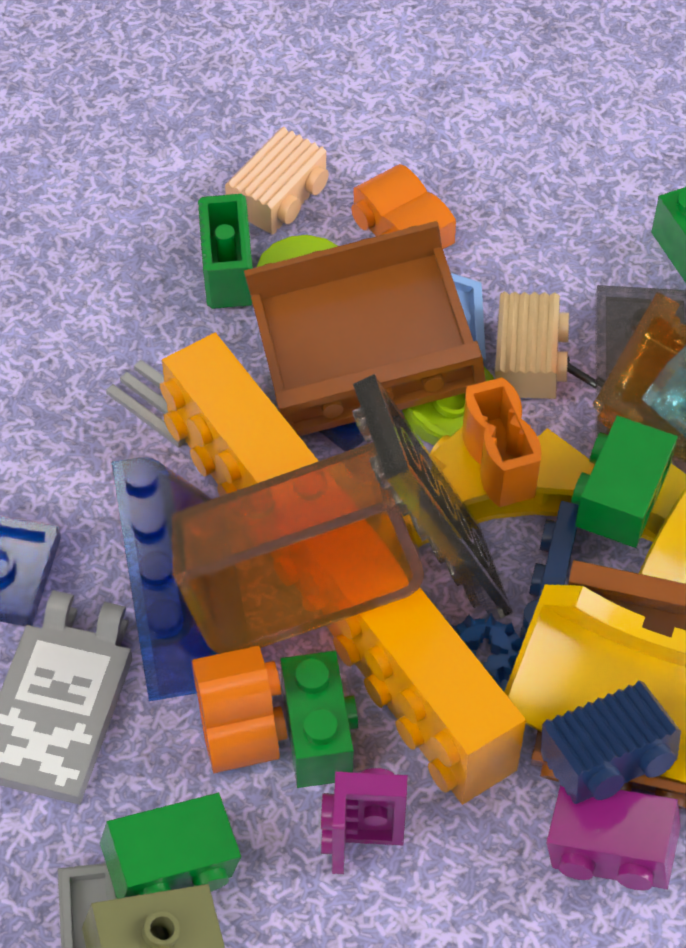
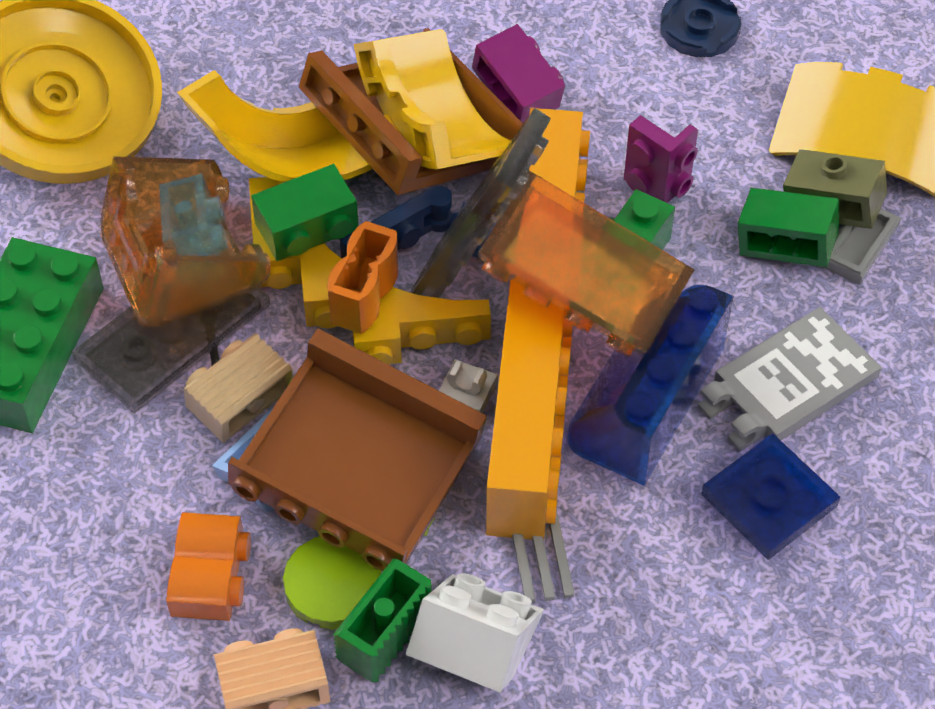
camera: 140 degrees left, 0 degrees up
orange brick [192,646,288,774] -> none
dark blue brick [541,680,681,804] -> none
none -> white slope [406,573,544,692]

